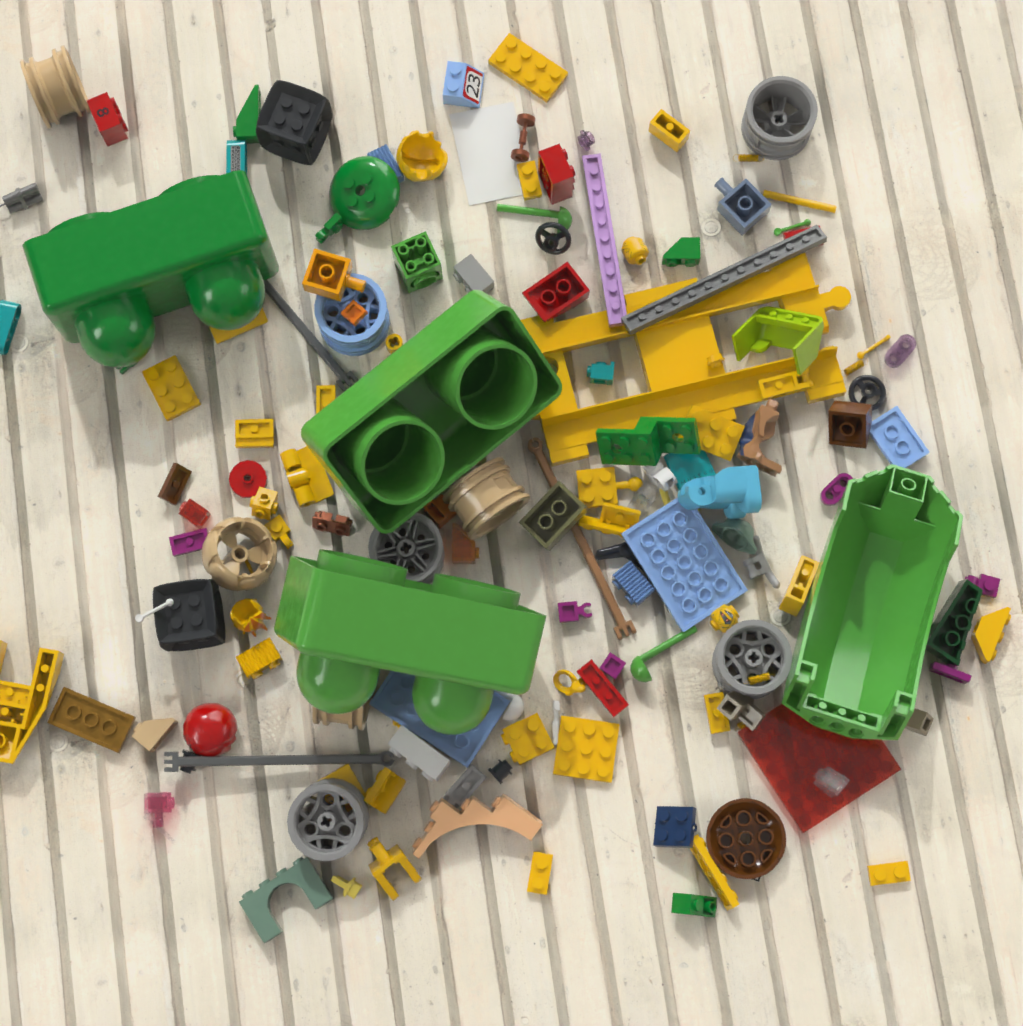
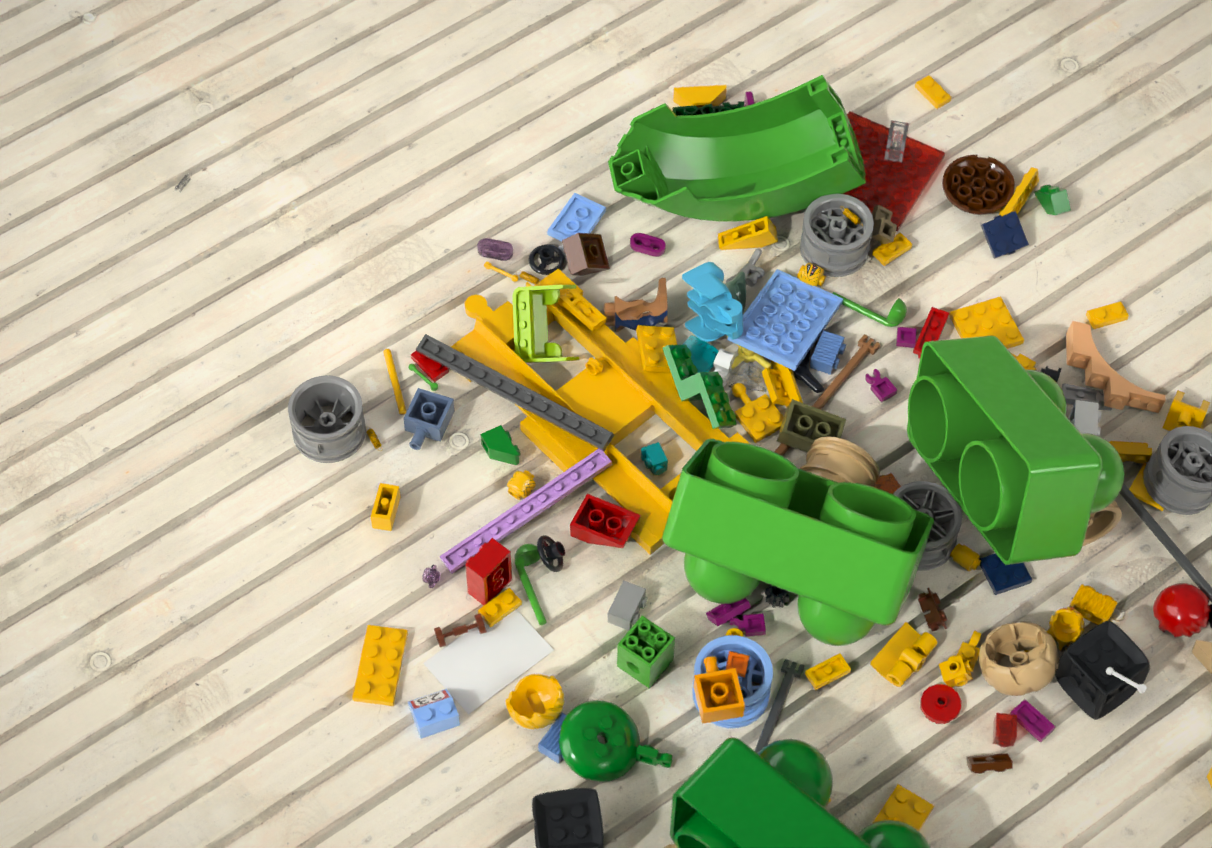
camera: 120 degrees left, 20 degrees down
yellow plate [235,419,274,448] -> none

